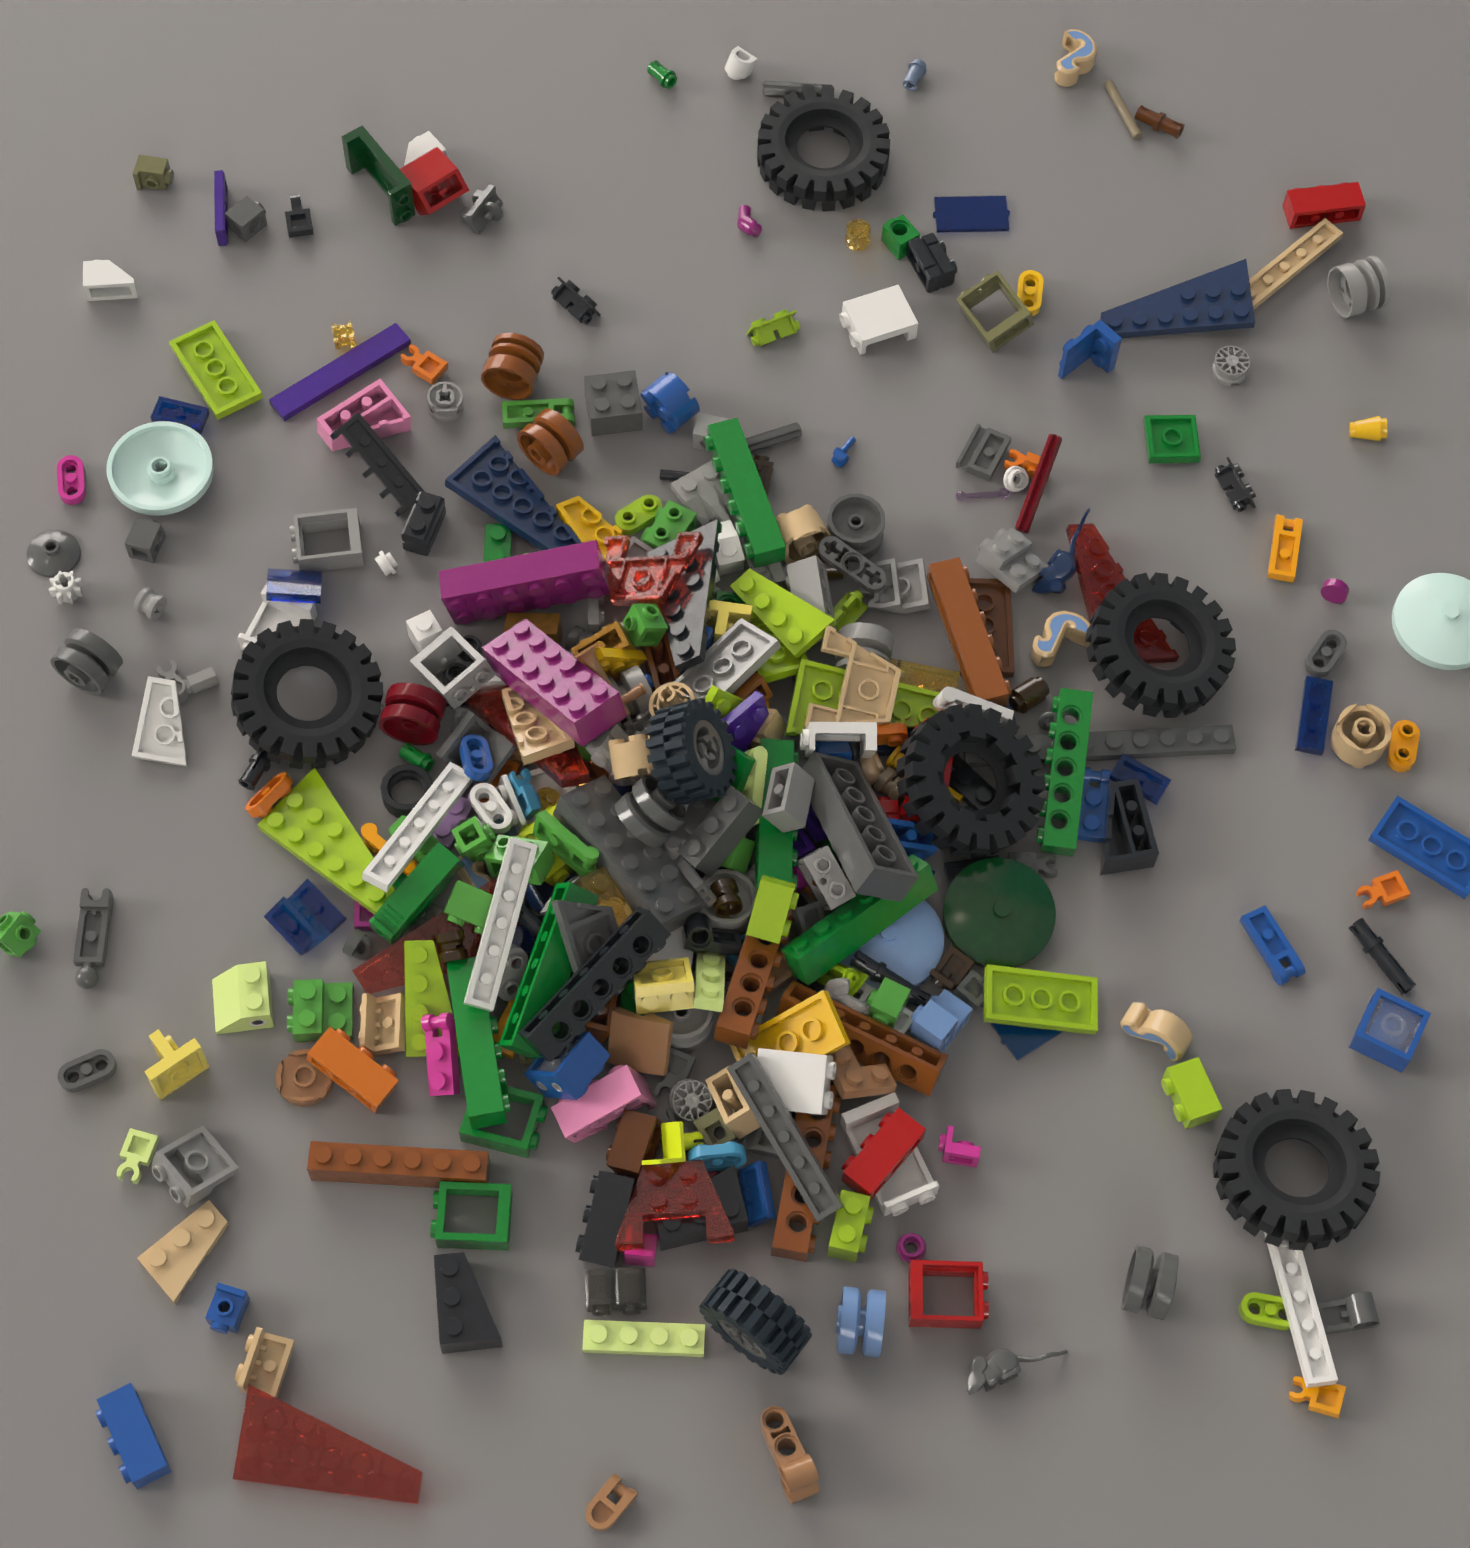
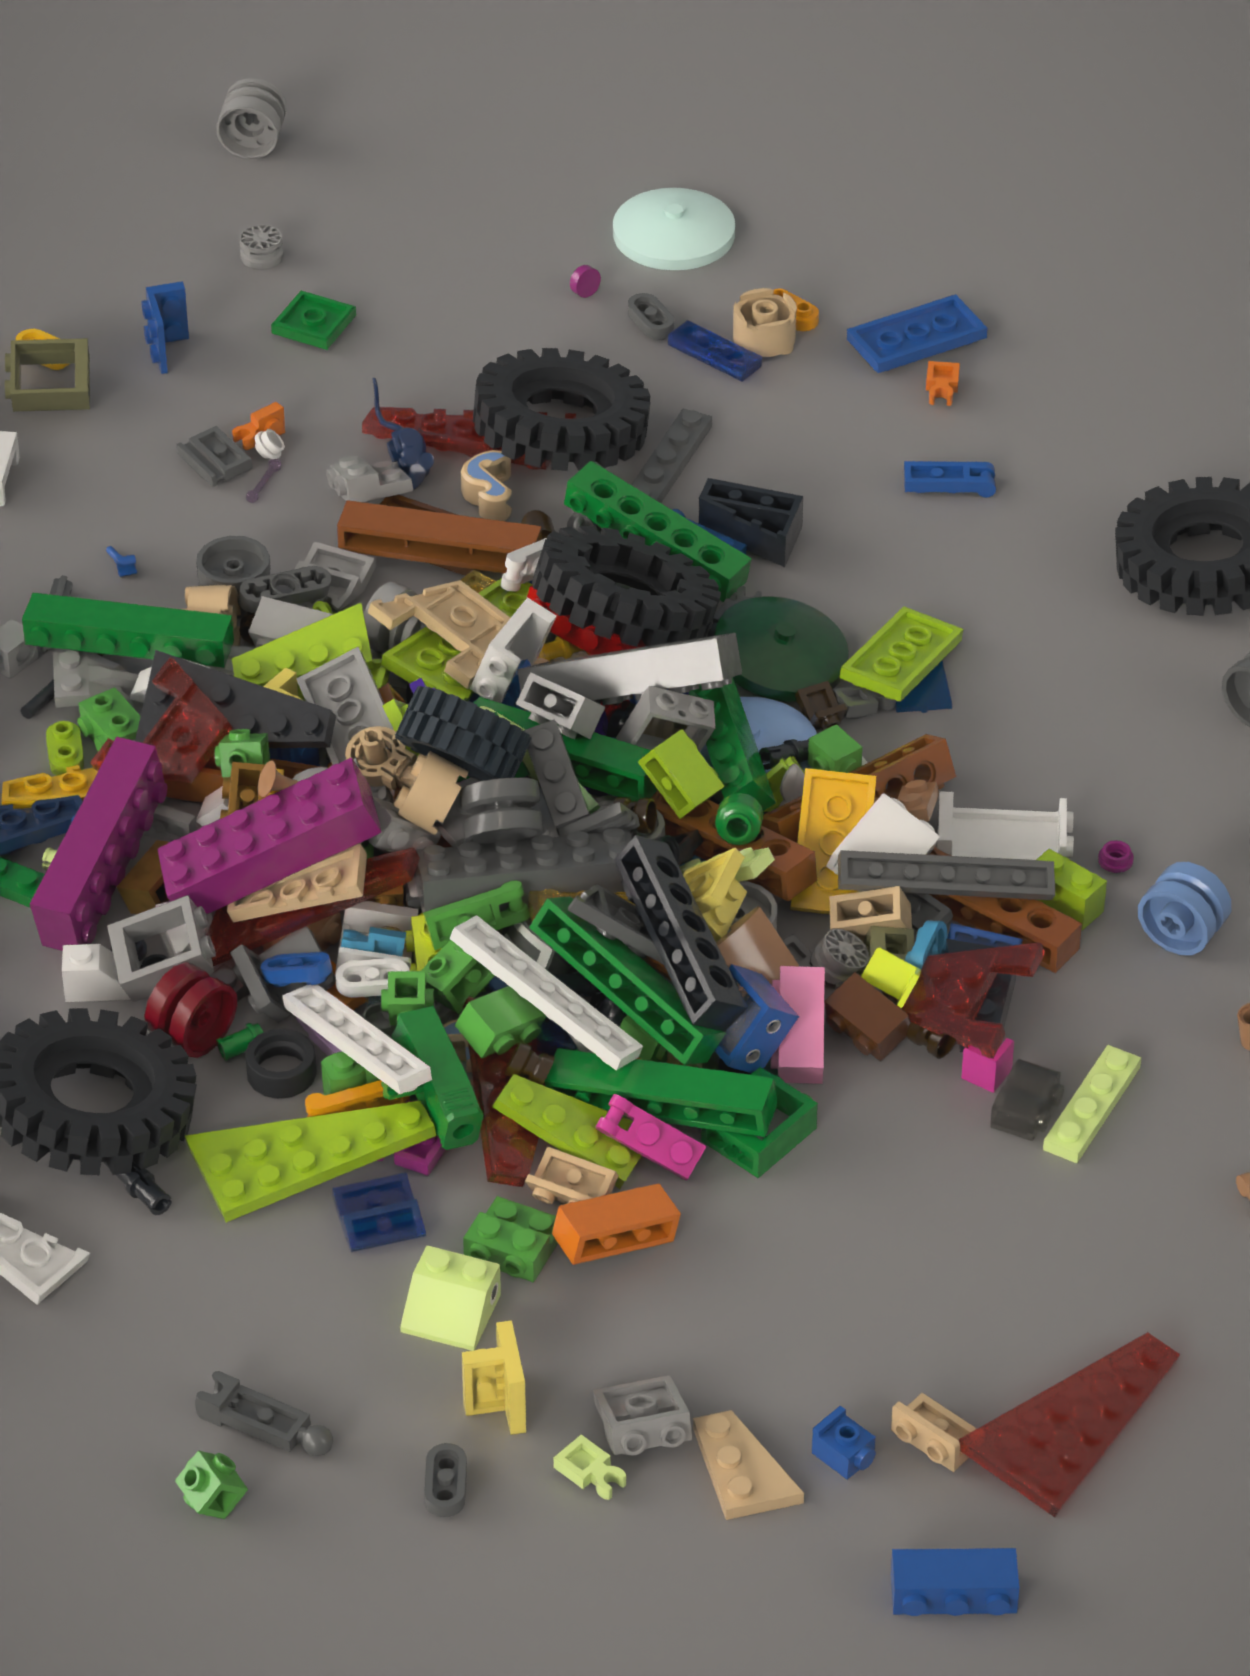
camera: 60 degrees left, 20 degrees down
orange plate [245,772,293,818] -> none
medium nougat tile [275,1049,334,1107] -> none
dark orange brick [307,1141,490,1188] -> none
dark grey tile [342,929,373,960] -> none
green window [430,1181,513,1251] -> none
black wedge [434,1252,503,1354] -> none
black wedge [575,1171,639,1268] -> none
black wheel [699,1269,812,1375] -> none
red brick [841,1107,926,1201] -> none
red window [908,1260,989,1329] -> none
medium blue brick [909,989,973,1052] -> none
dark pink bracket [938,1125,981,1168] -> none
dark red axle [1015,434,1062,533] -> none
dark blue wing [1100,259,1255,338] -> none
clear blue plate [1109,754,1171,805] -> none
tan animal [1120,1002,1193,1061] -> none
lime brick [1161,1057,1222,1129] -> none
black hinge [1215,457,1257,512] -> none
tan plate [1249,218,1343,310] -> none
light orange plate [1267,514,1303,583] -> none
red brick [1282,182,1366,229] -> none
black pin [1348,918,1416,995] -> none
piece [1348,988,1431,1073] -> none
yellow cone [1349,416,1388,441] -> none
none -> green head [715,793,764,846]

